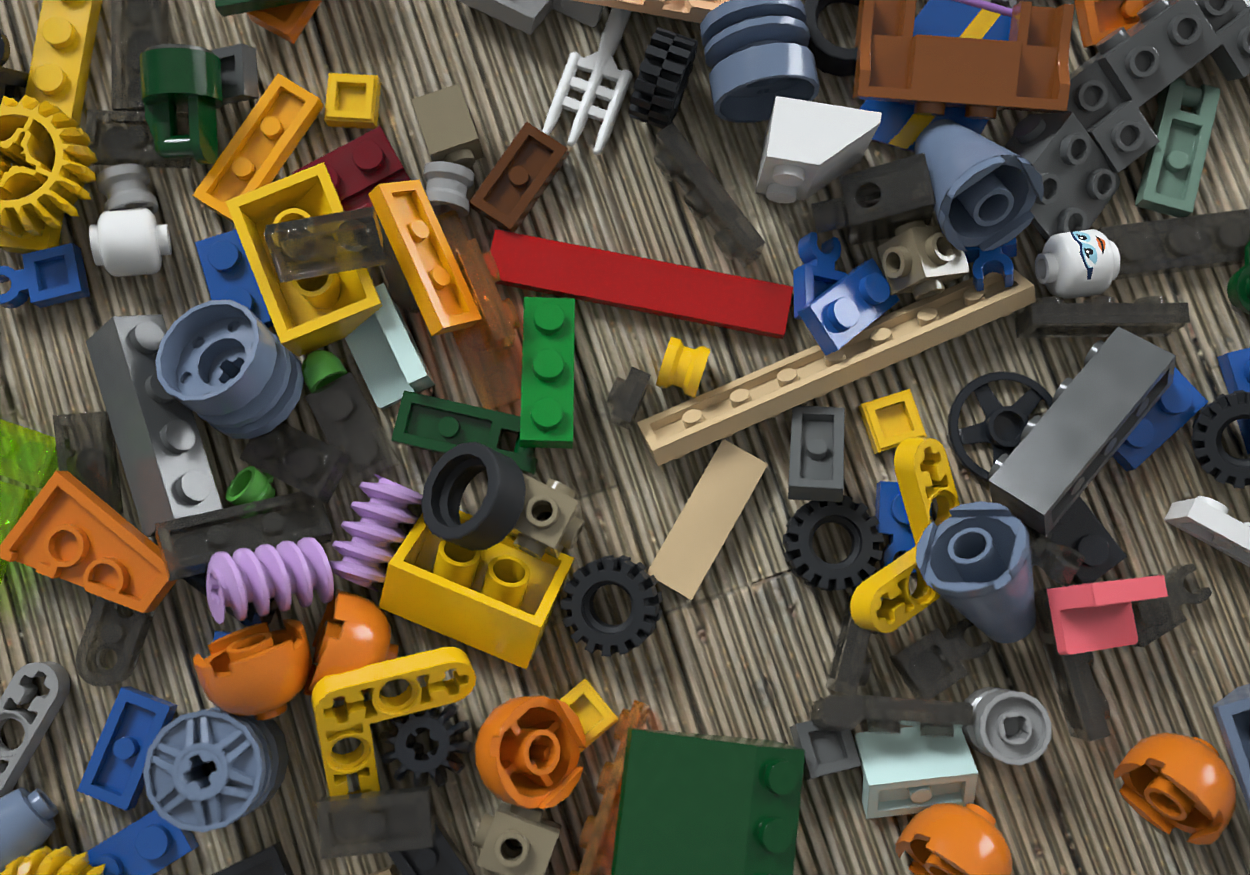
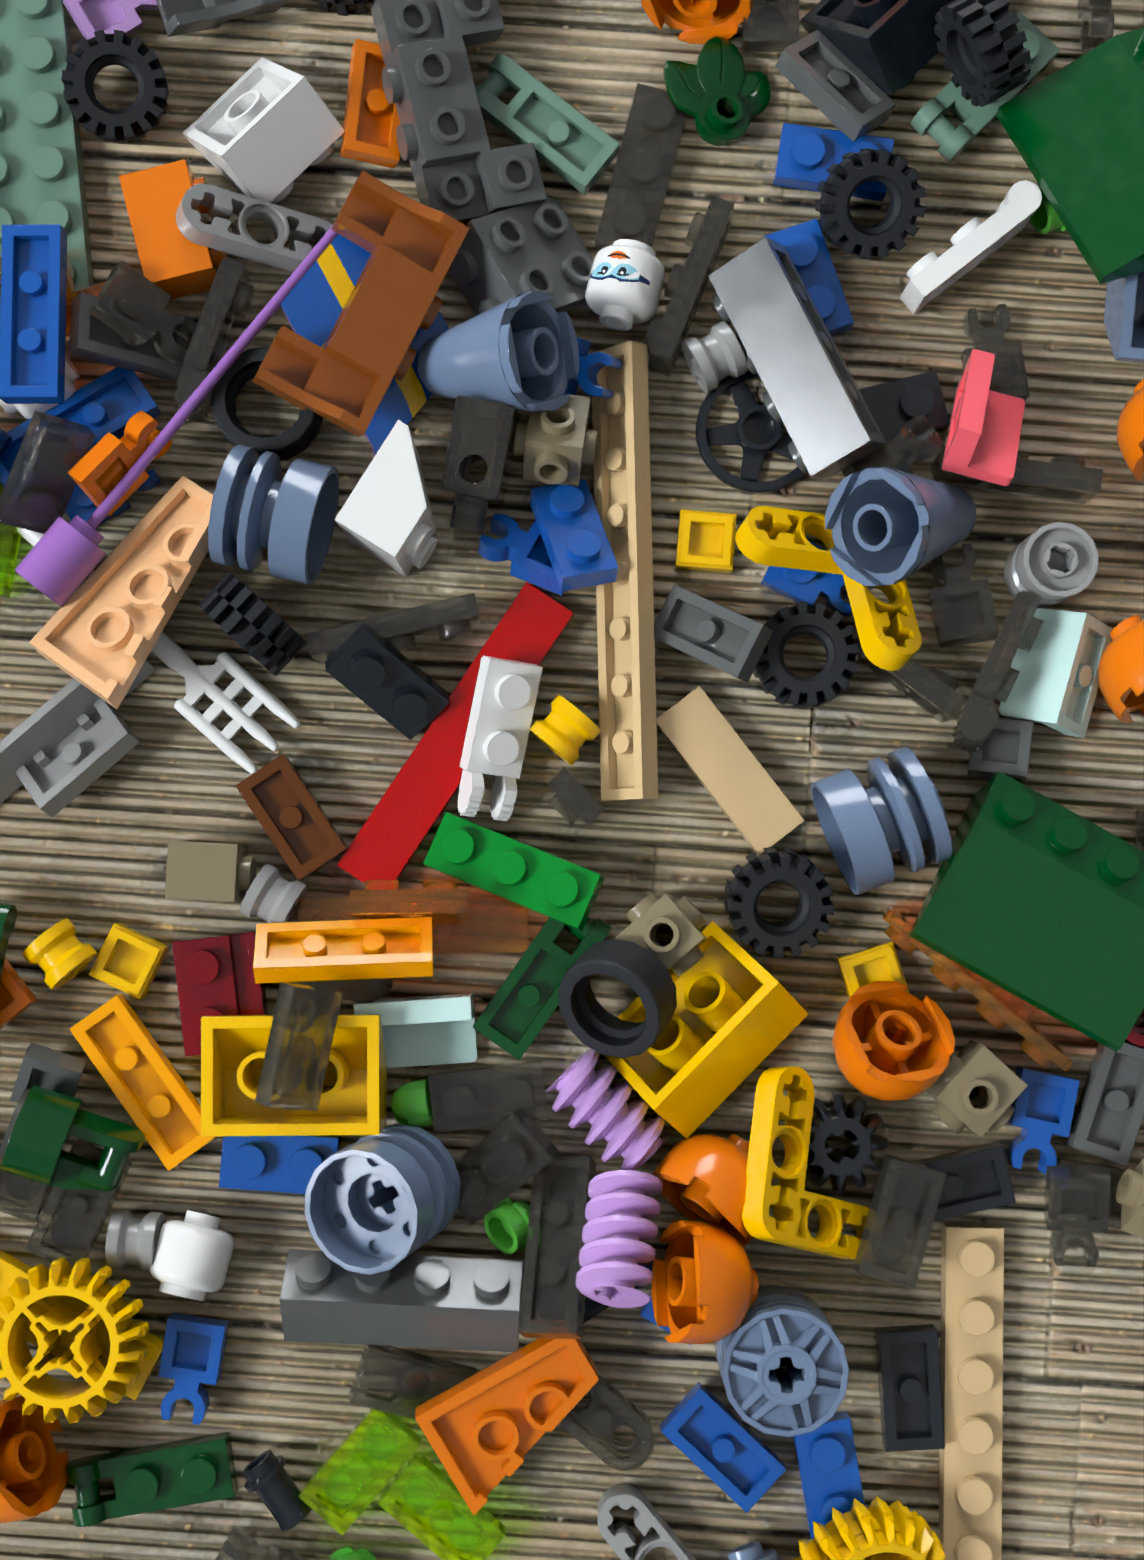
camera: 65 degrees left, 5 degrees up
none -> yellow wheel [22,918,98,990]
none -> black plate [325,622,450,740]
none -> white hinge [457,655,543,821]
none -> light grey wheel [681,321,748,393]
none -> sand blue wheel [811,746,953,895]

